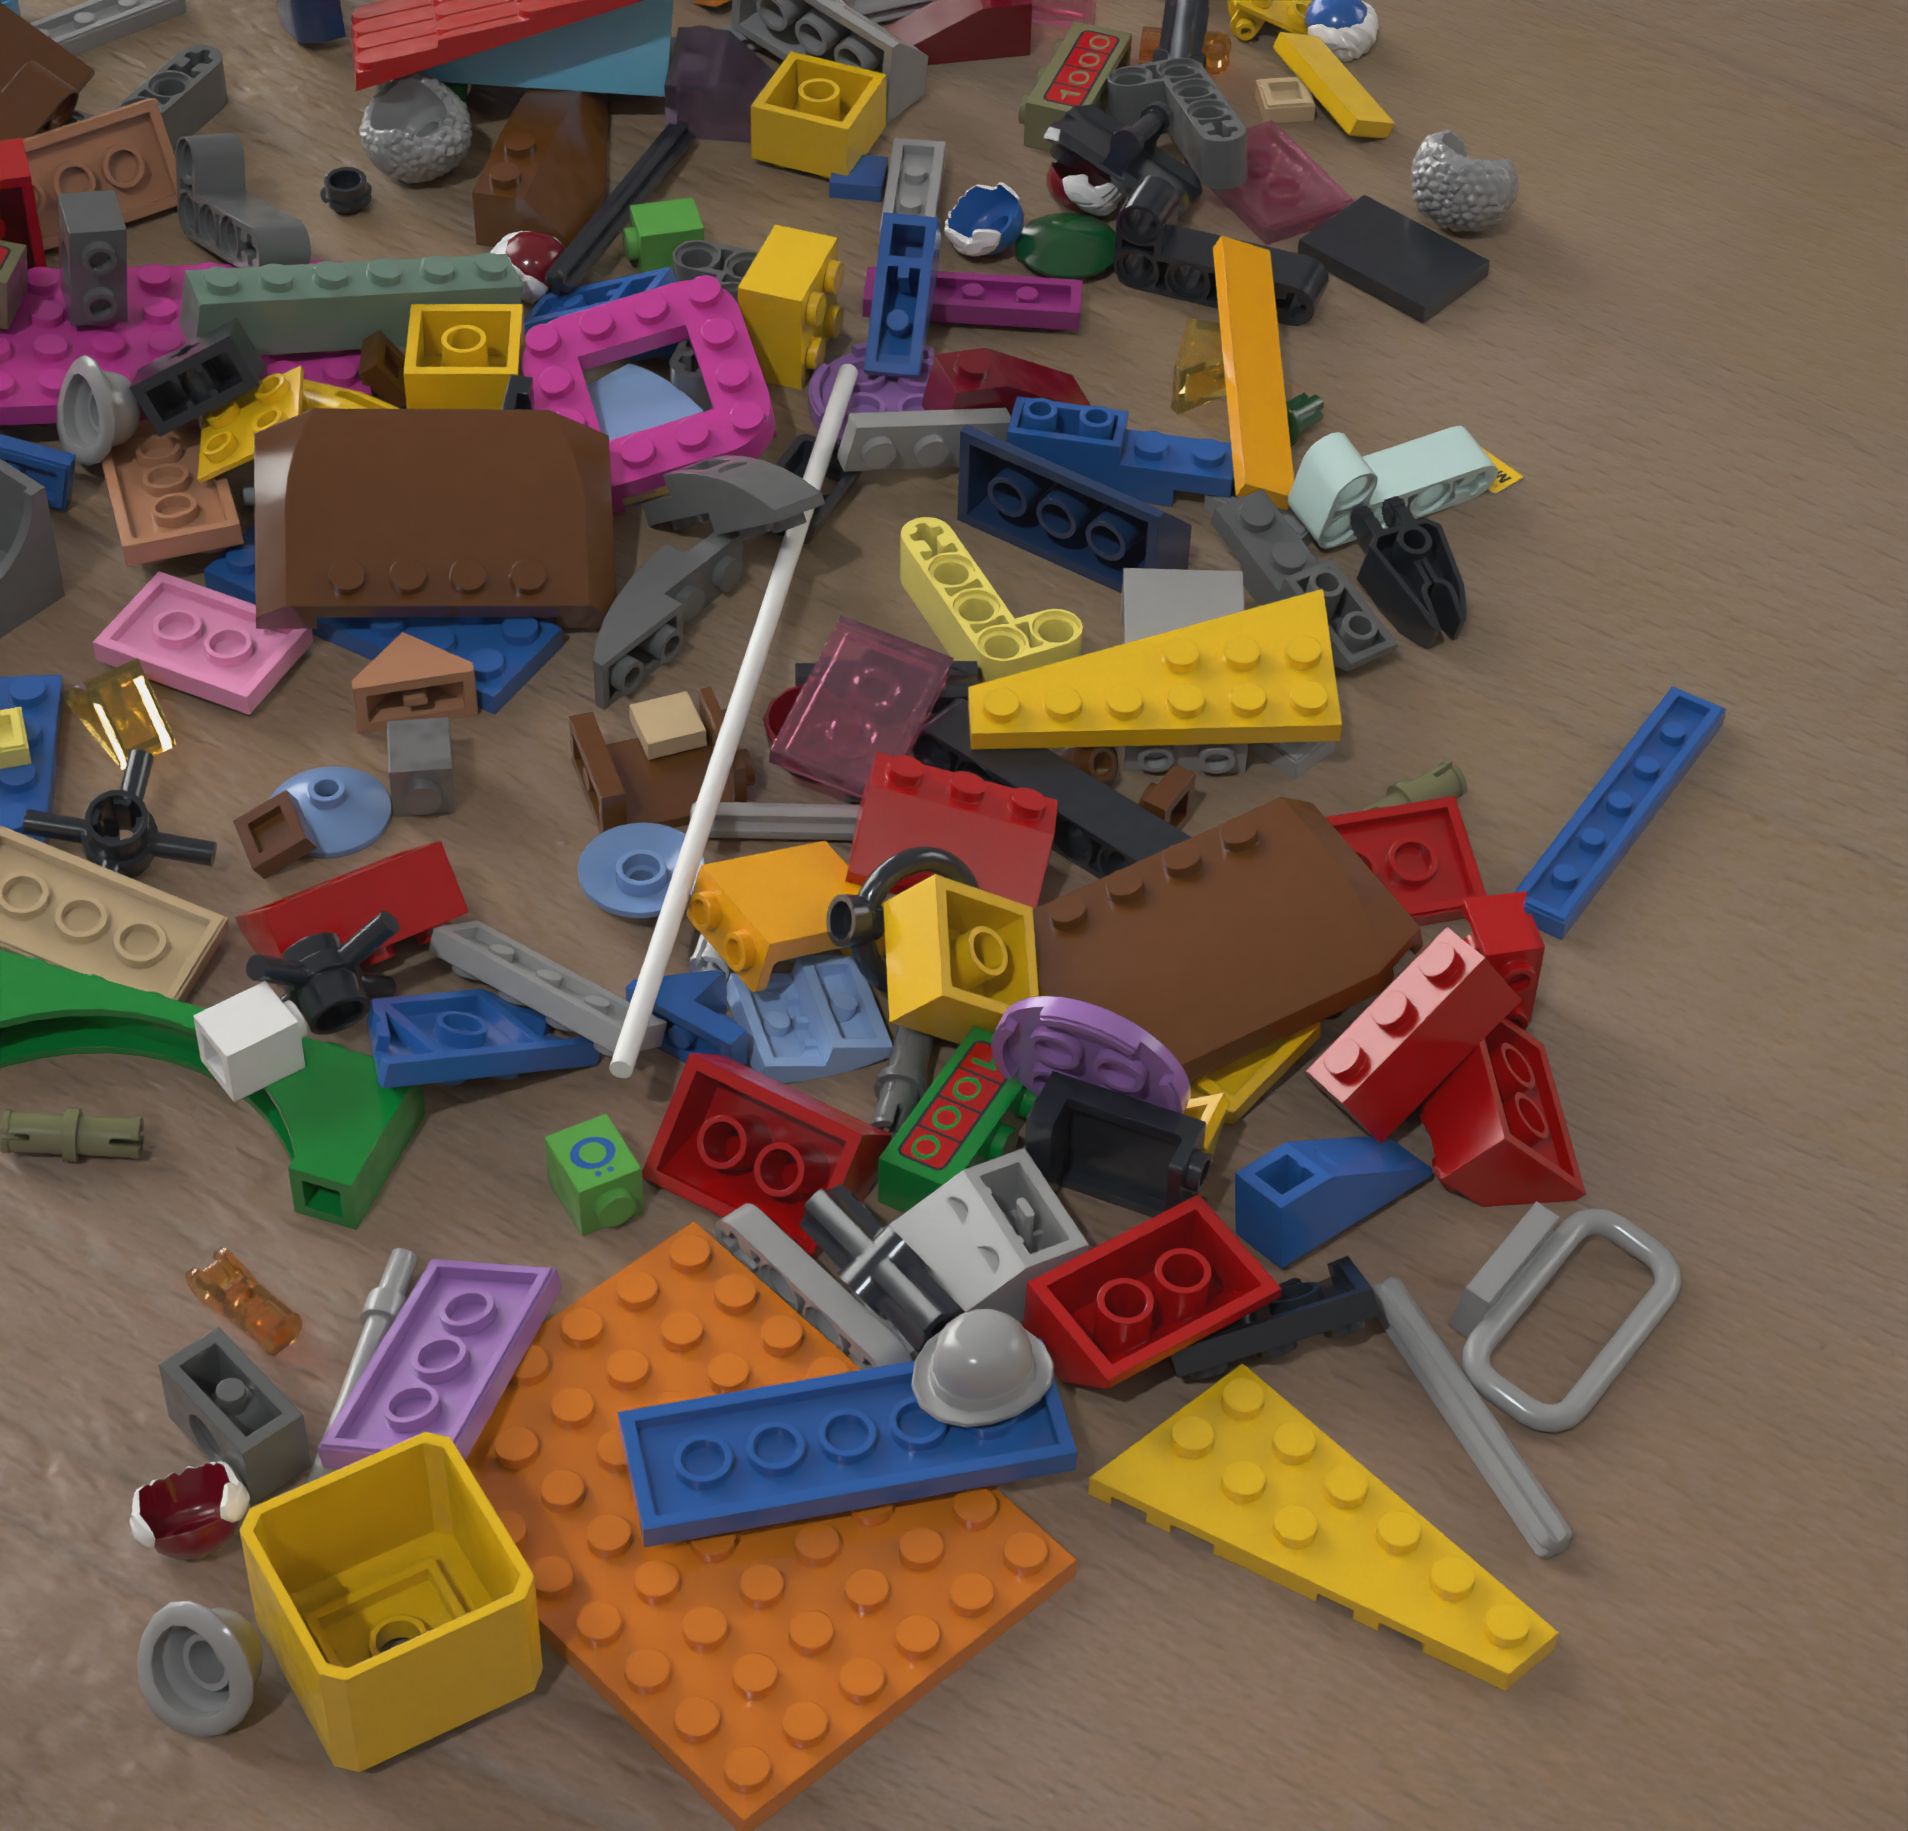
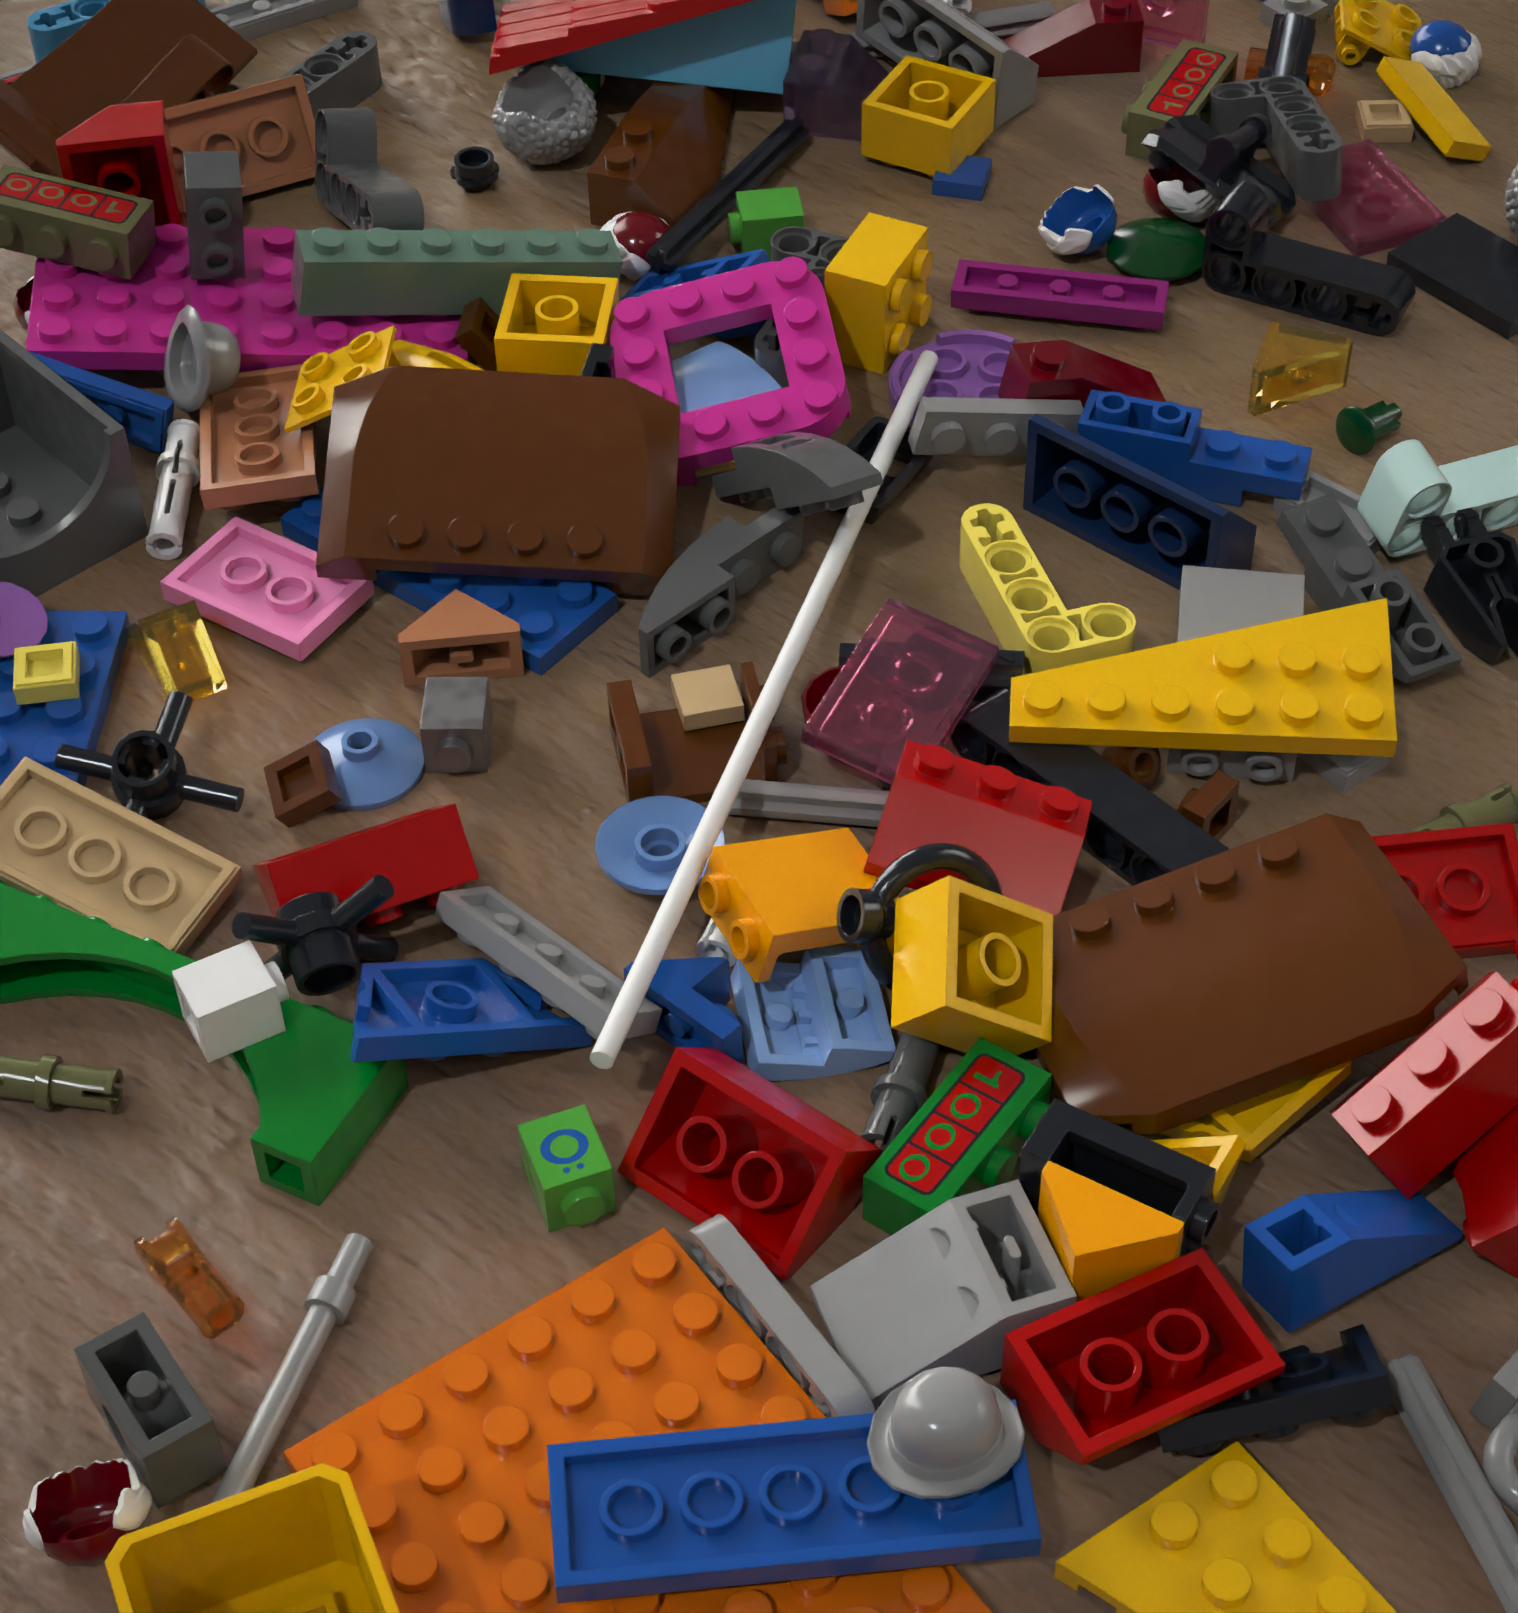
camera: 10 degrees right, 0 degrees up
black brick [129,318,266,437] -> none
medium lavender tile [317,1259,562,1469] -> none
black piece [799,1184,966,1353] -> none
blue slope [864,212,942,379] -> none
light grey plate [879,138,946,243] -> none
medium lavender tile [991,996,1191,1114] -> none
light orange tile [1213,235,1294,510] -> none
none -> white pin [145,419,200,560]
none -> light orange slope [1038,1160,1185,1302]

